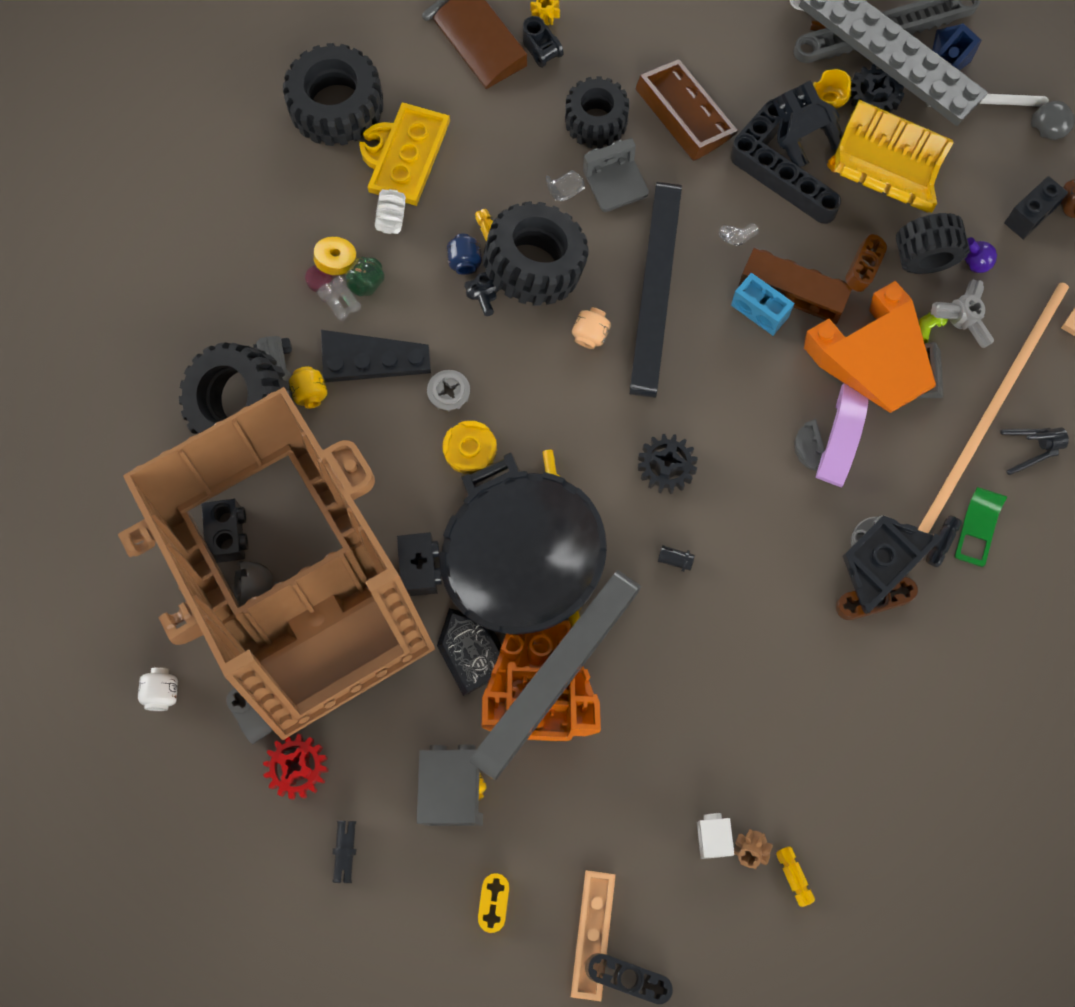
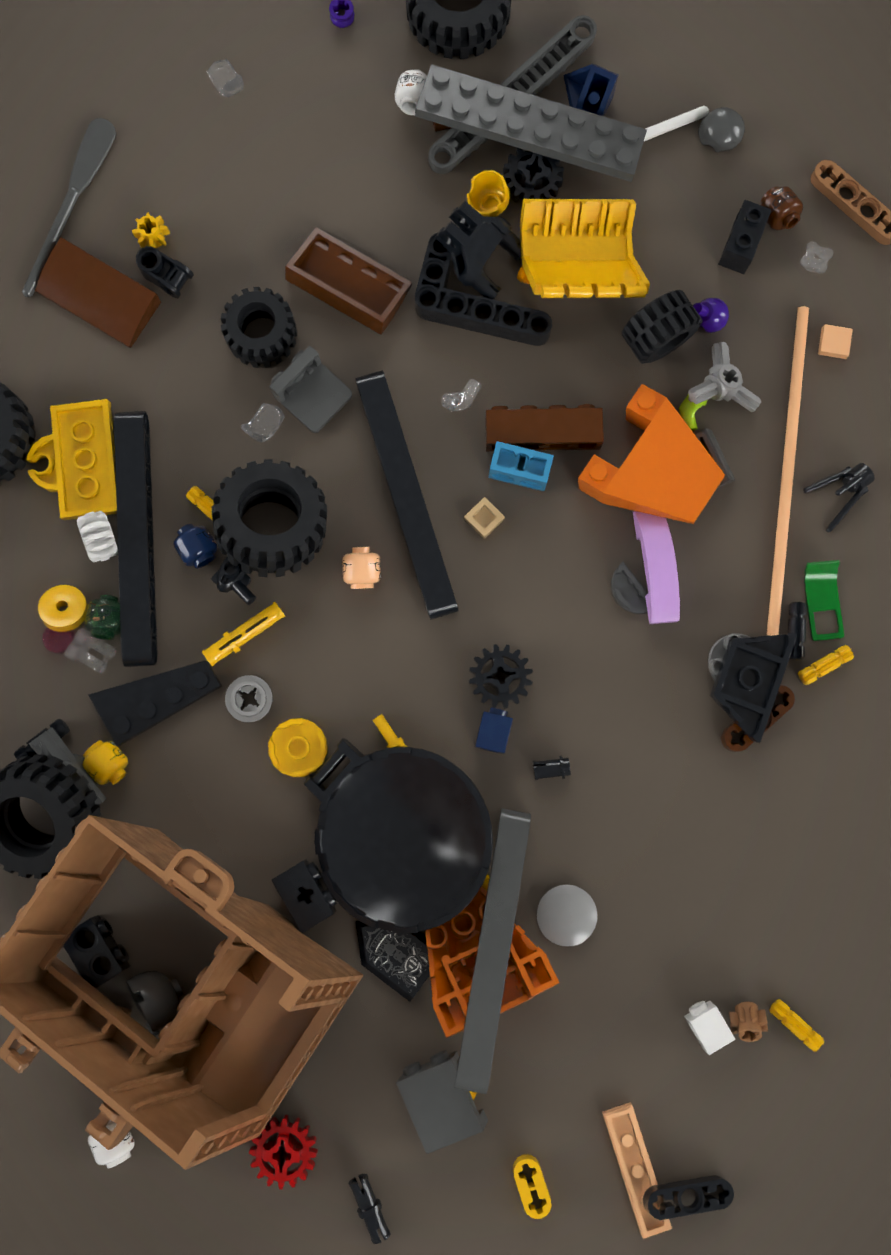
camera: 25 degrees left, 10 degrees up
reddish brown beam [845,234,887,292] -> none
none -> black beam [114,411,157,667]
none -> yellow pin [202,602,286,666]
none -> tan tile [464,497,505,539]
none -> dark blue brick [475,708,513,754]
none -> light grey dish [537,885,597,946]
none -> yellow axle [798,645,854,685]

